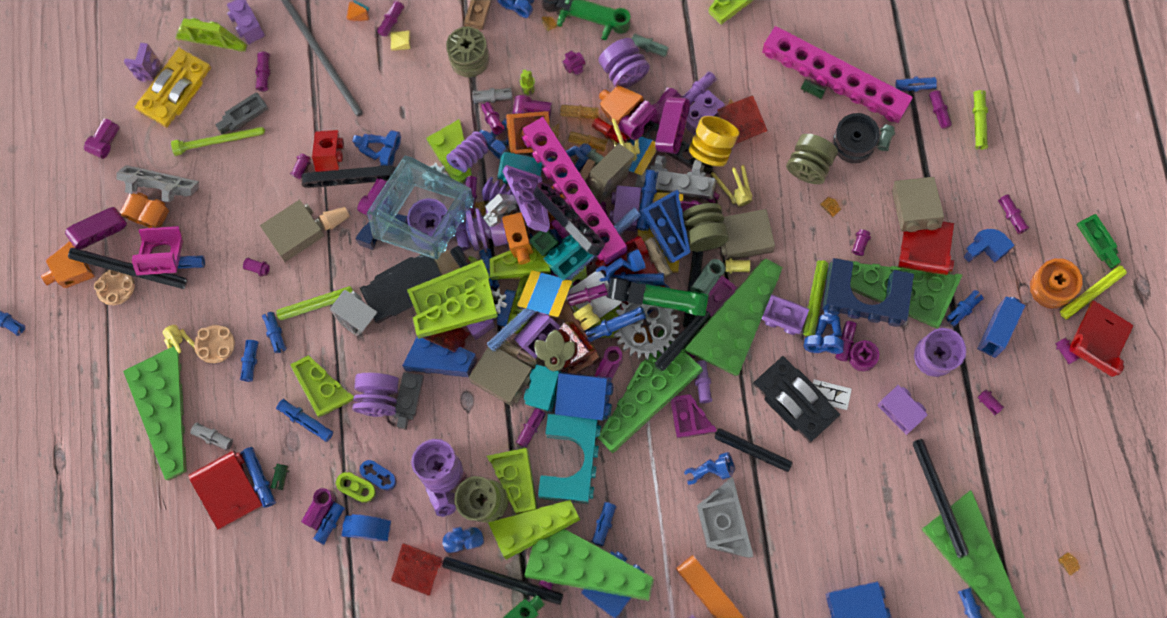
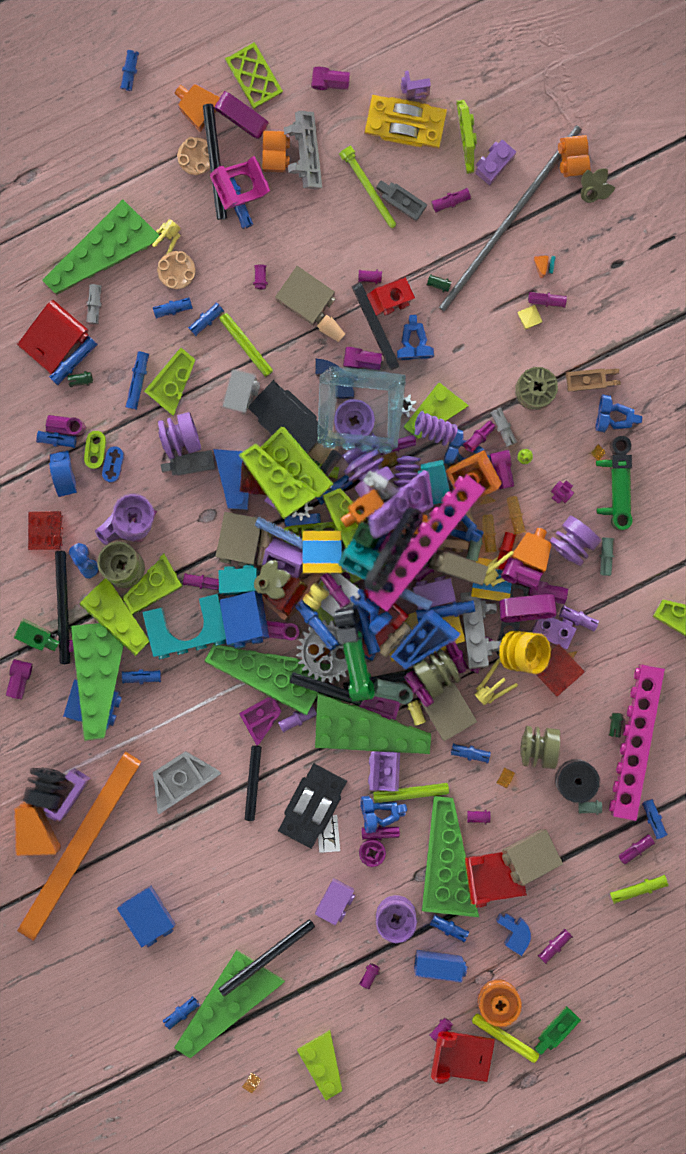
camera: 65 degrees right, 15 degrees up
blue piece [684,452,735,485] -> none
dark blue arch [822,258,914,327] -> none
none -> lime window [225,42,283,109]
none -> lime wing [297,1030,342,1100]
none -> magenta axle [404,671,434,707]
none -> dark green pin [426,274,452,293]
none -> blue pin [451,743,491,763]

